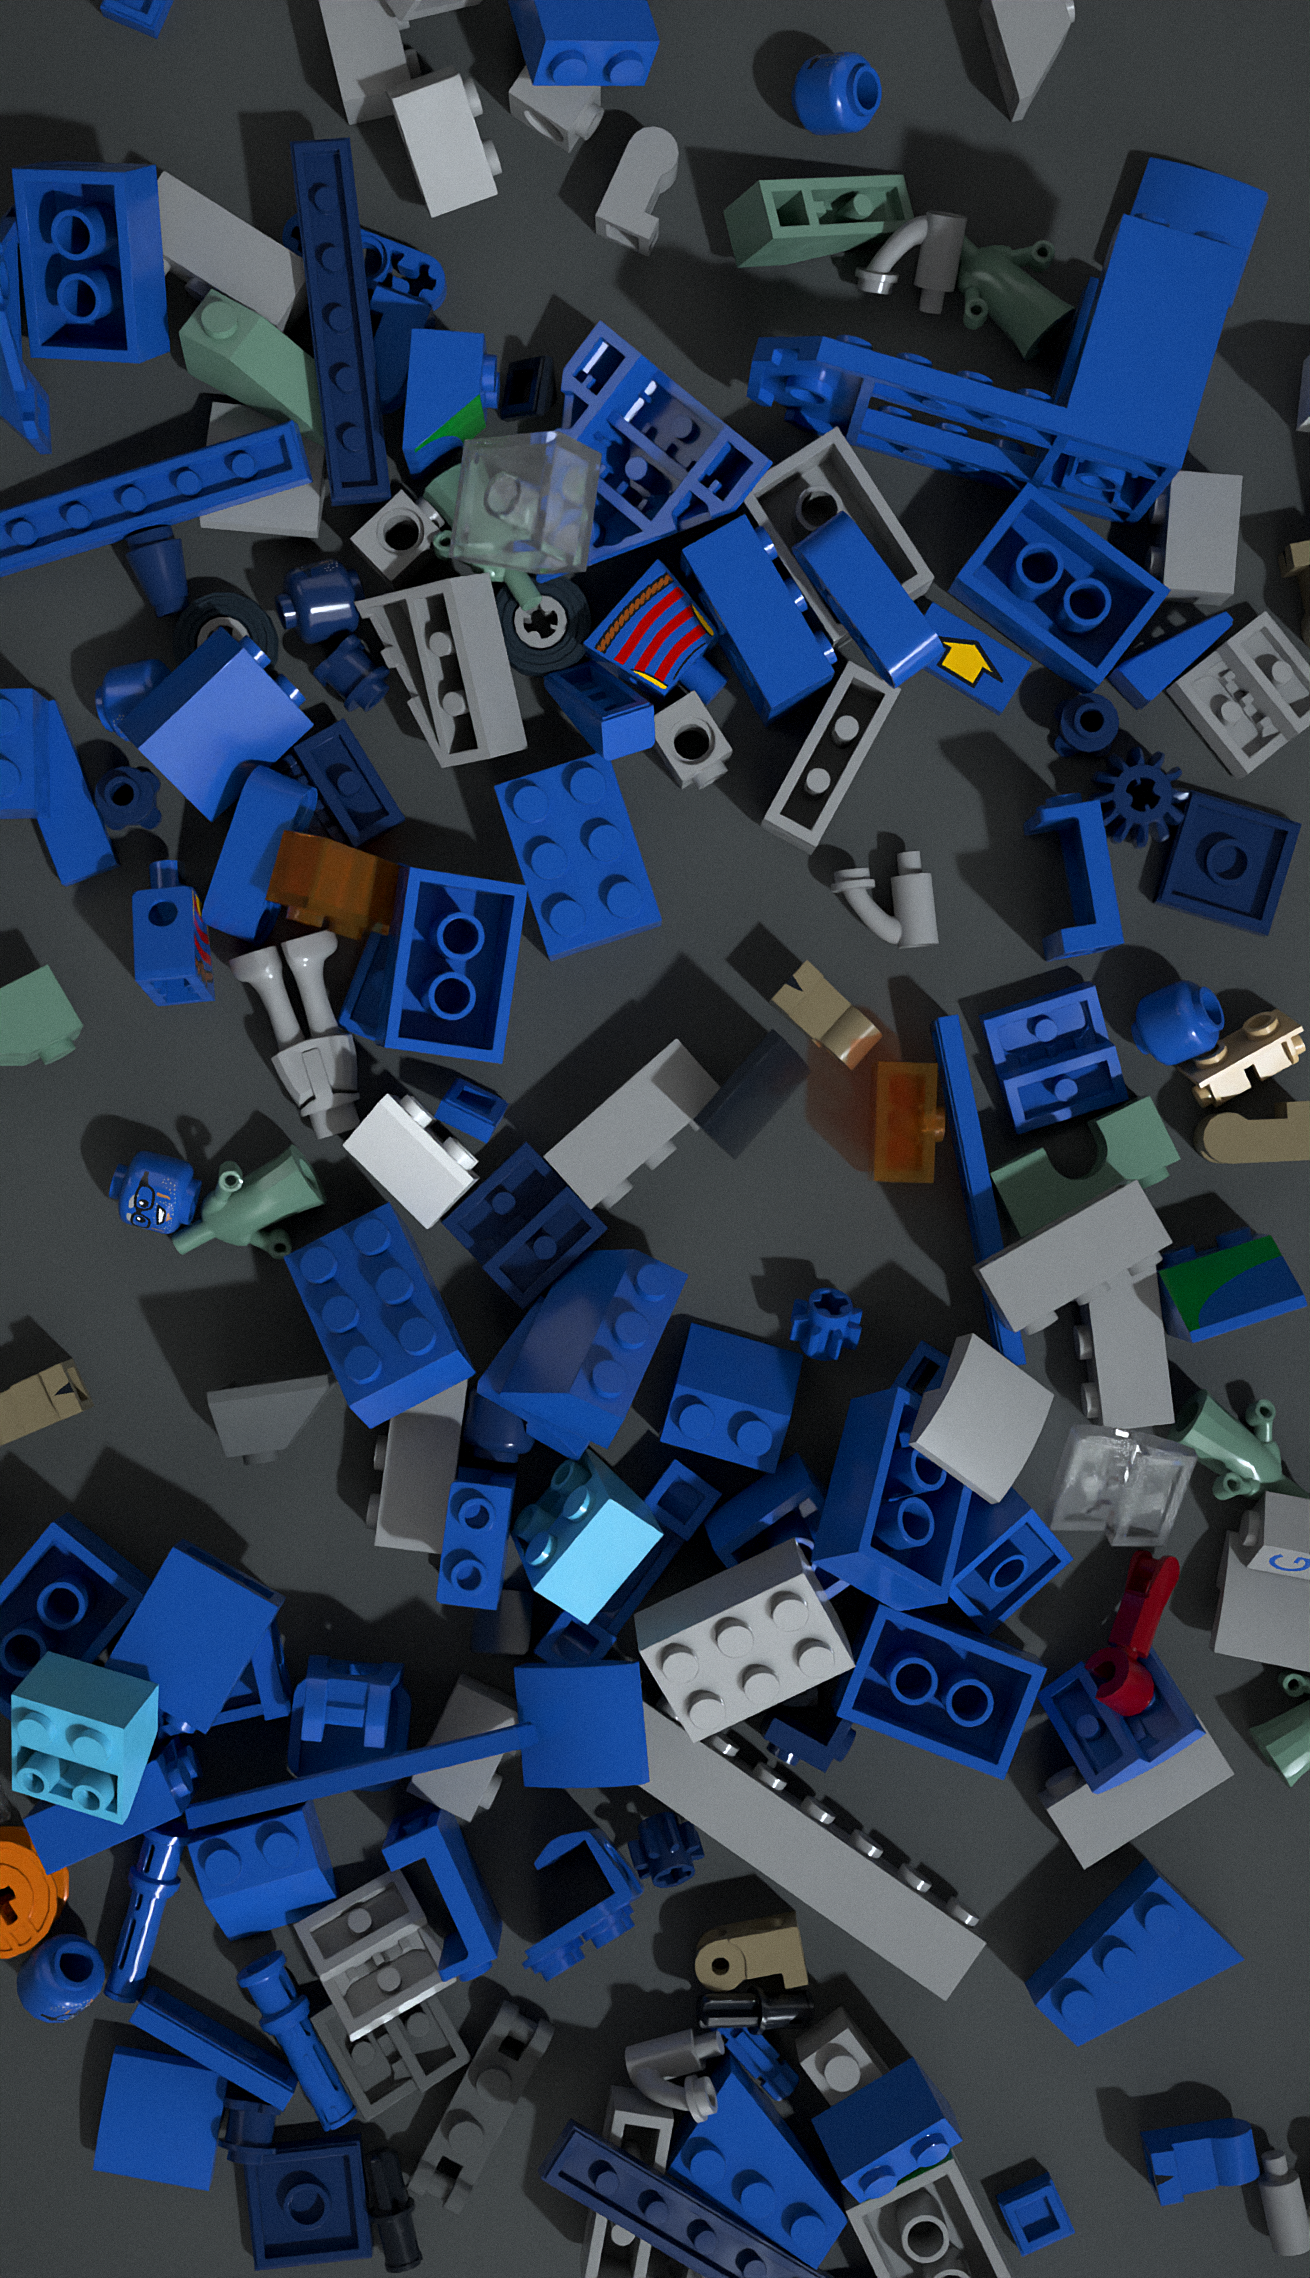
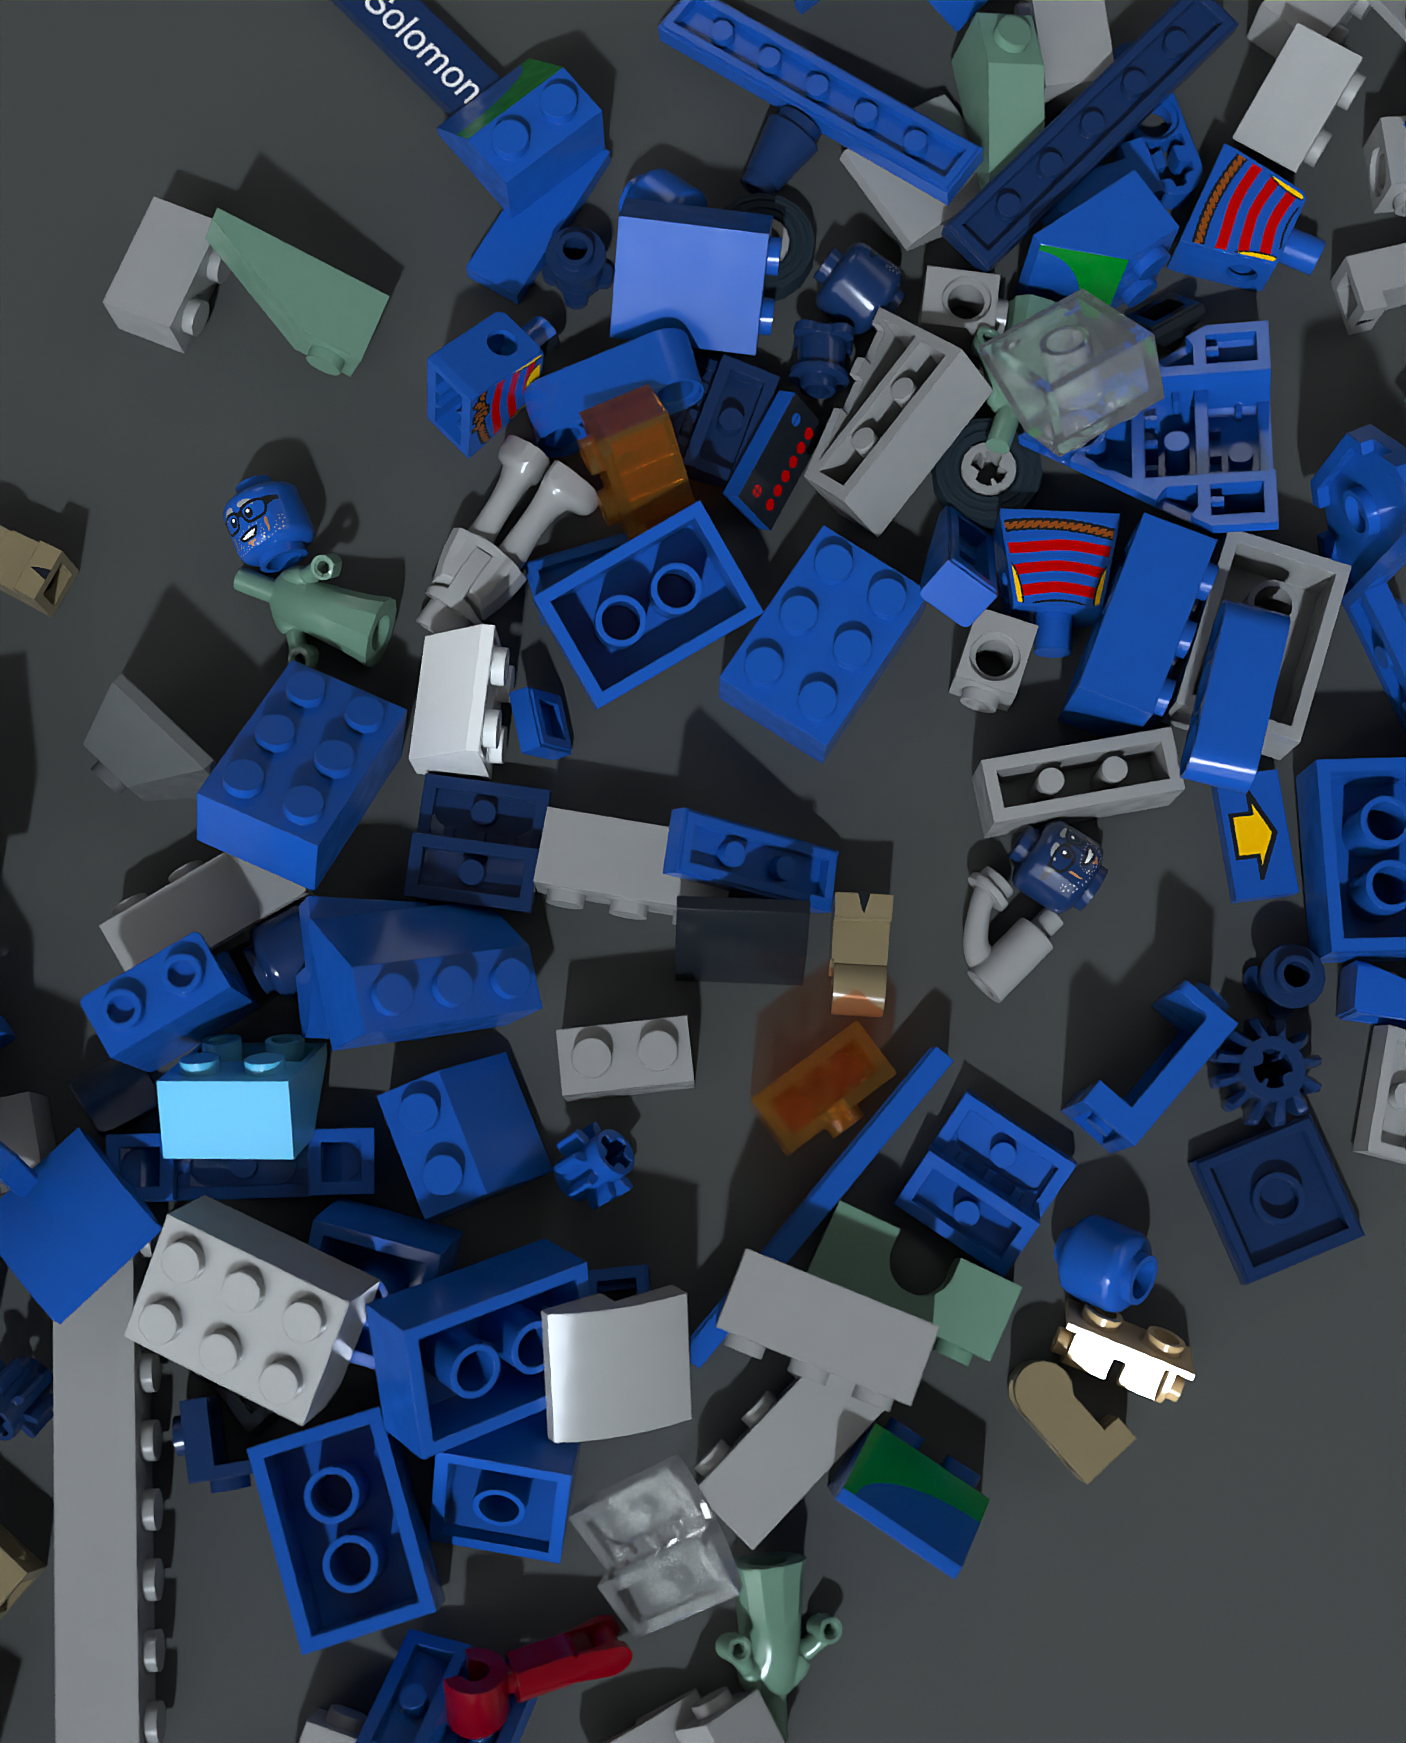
camera: 50 degrees right, 10 degrees down
none -> light grey brick [556,1015,695,1102]
none -> blue tile [662,808,839,914]
none -> black tile [722,390,825,531]
none -> dark blue head [1008,819,1108,914]
none -> blue torso [1167,143,1326,292]

